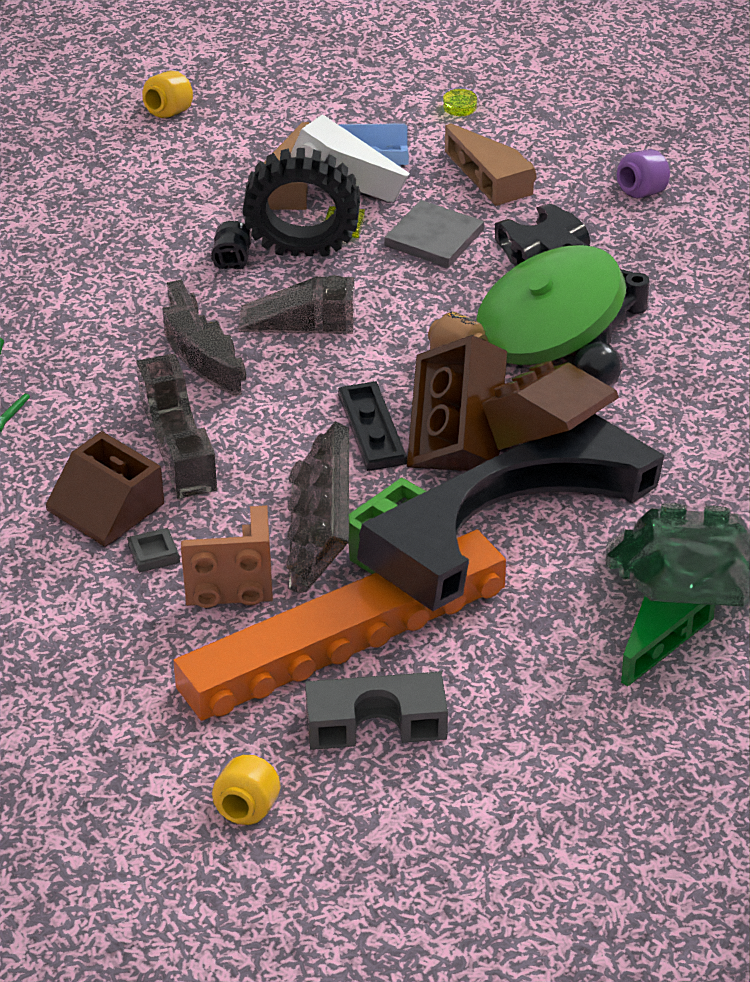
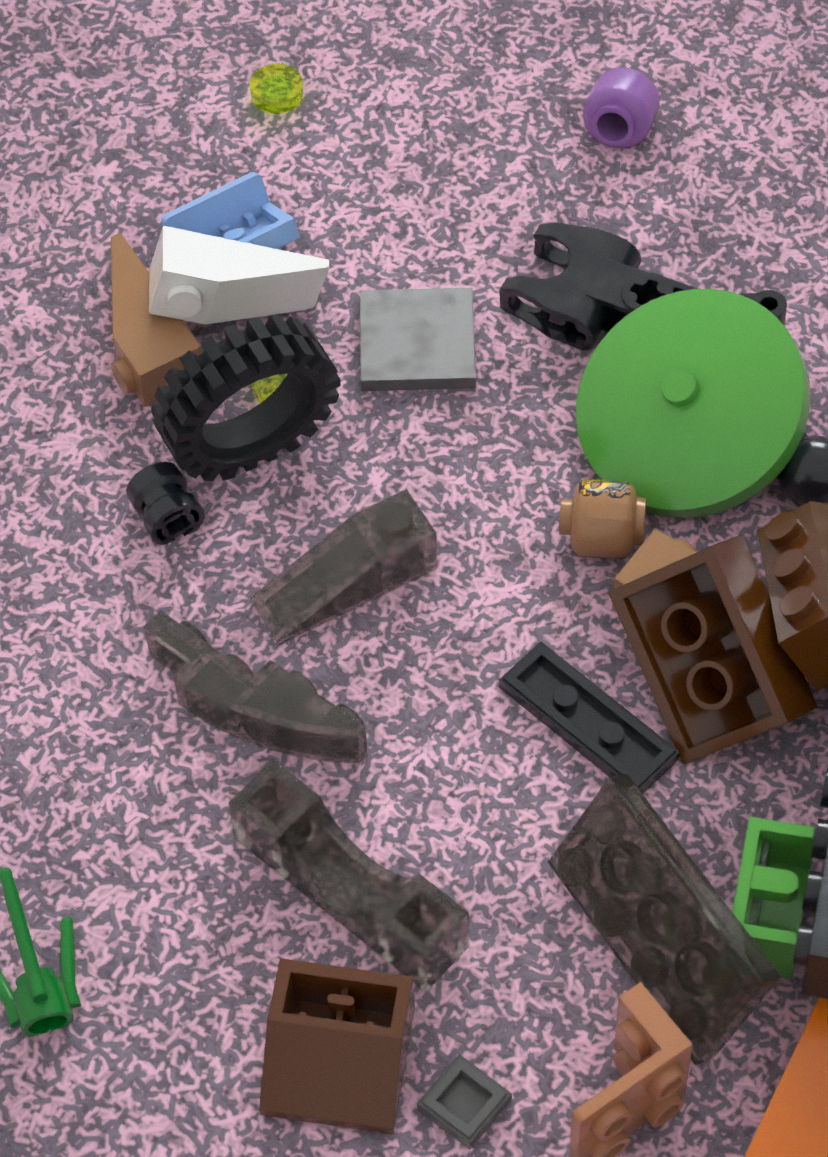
camera: 30 degrees left, 15 degrees up
medium nougat slope [445,123,537,206] -> none

